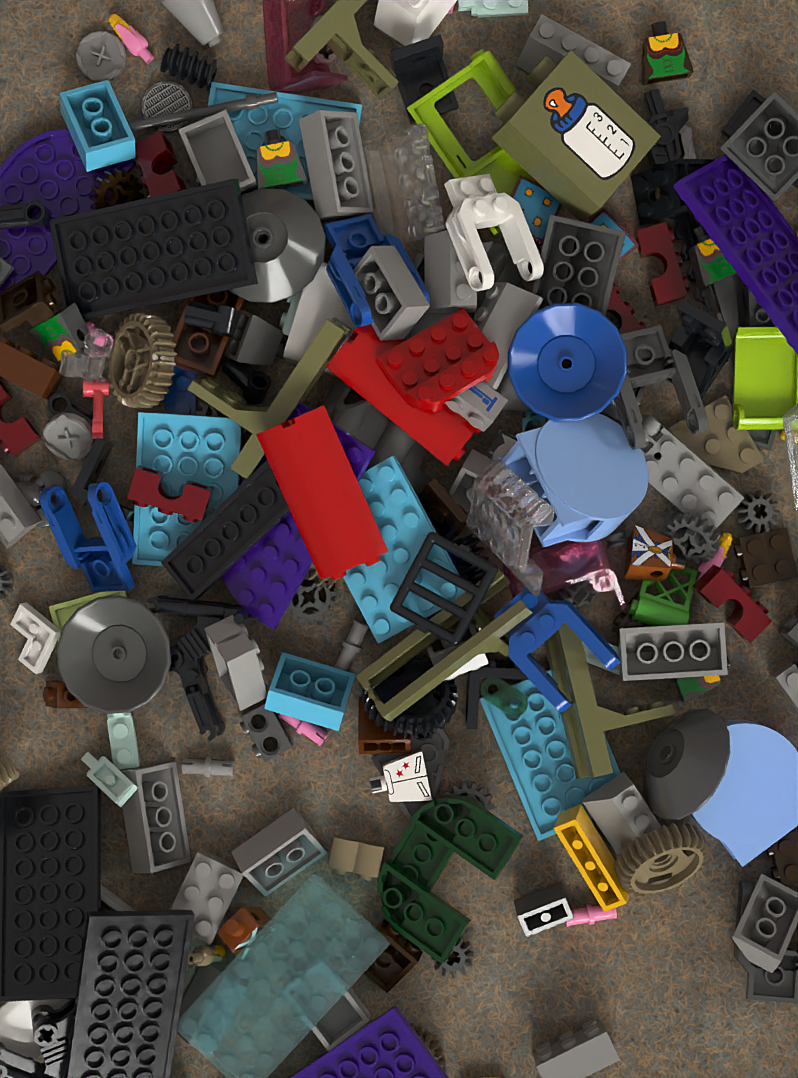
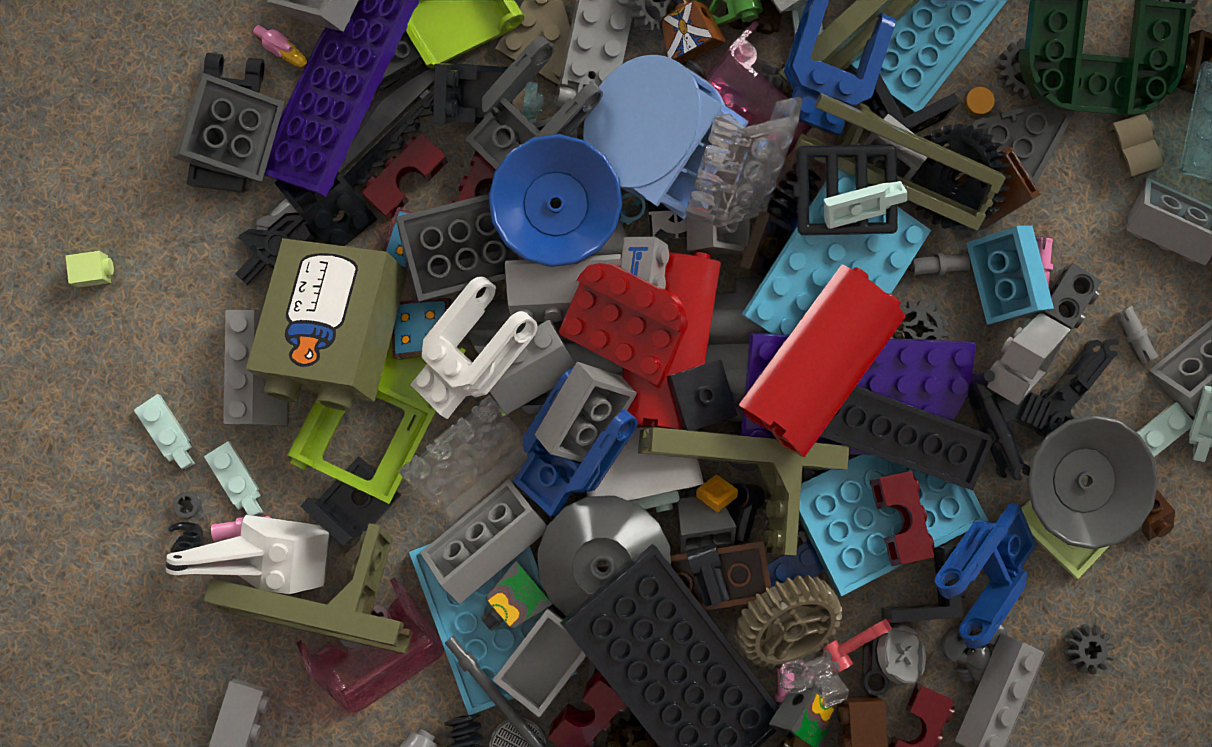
camera: 115 degrees left, 5 degrees down
white plate [10,602,62,674] -> none
white torso [370,749,432,802] -> none
clear green plate [480,678,528,716] -> none
torso [642,21,694,85] -> none
torso [688,226,737,290] -> none
none -> clear light blue plate [523,82,543,123]
none -> black plate [666,359,738,431]
none -> light orange tile [696,474,738,513]
none -> light aqua hinge [823,181,907,229]
none -> light orange tile [965,87,995,116]

